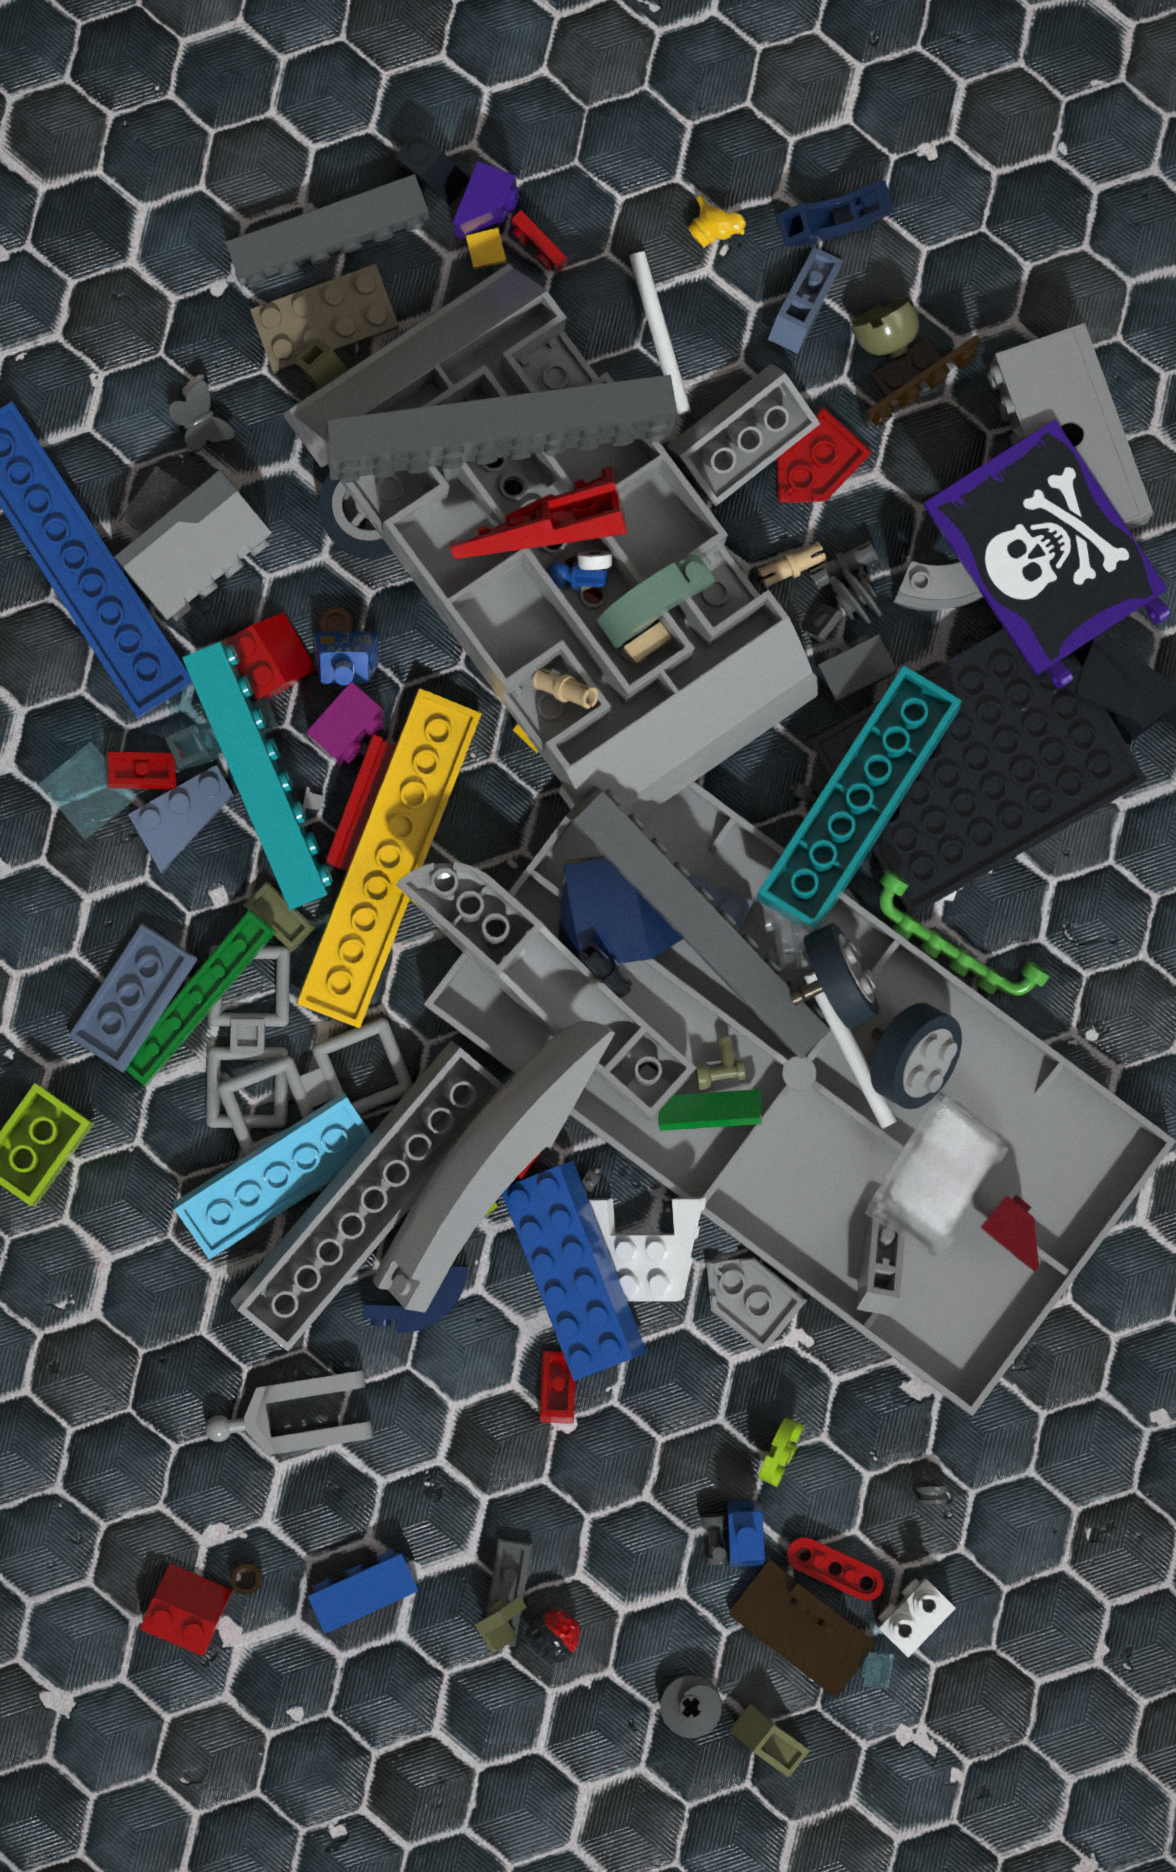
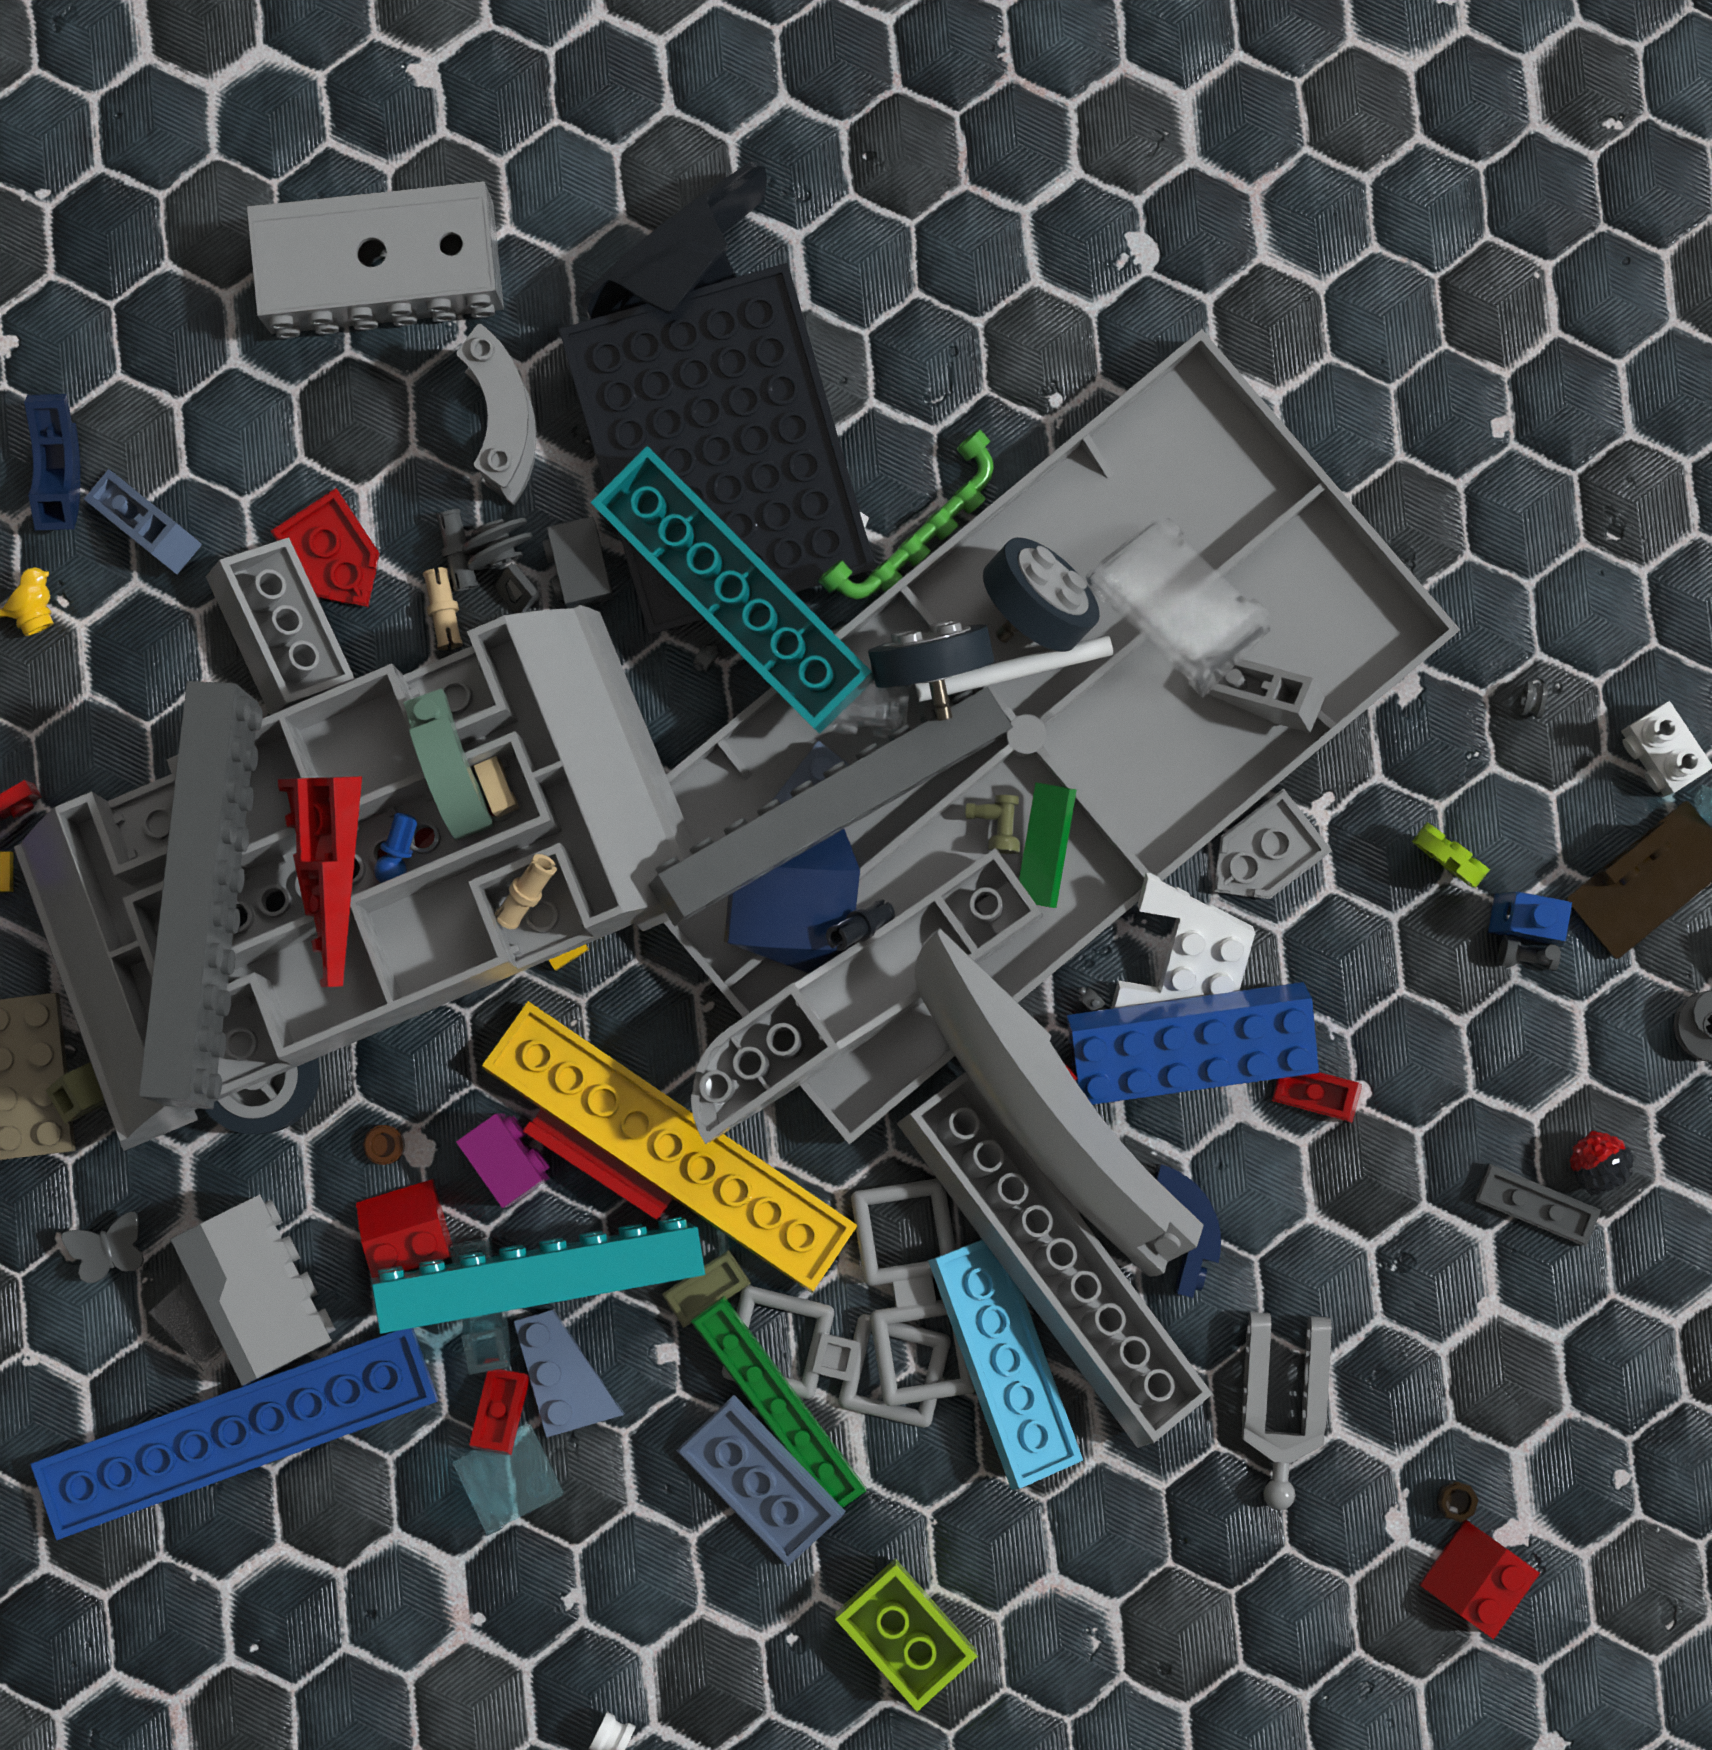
camera: 80 degrees left, 0 degrees up
light grey piece [301,787,324,811] -> none
blue brick [308,1549,420,1634] -> none
blue torso [314,631,379,685] -> none
olive bracket [475,1596,527,1653] -> none
white tile [577,550,612,570] -> none
white piece [629,251,691,416] -> none
red plate [787,1537,884,1601] -> none
olive cylinder [850,296,919,358] -> none
dark brown bracket [863,335,981,428] -> none
flag [922,419,1171,689] -> none
dark red slope [979,1195,1039,1271] -> none

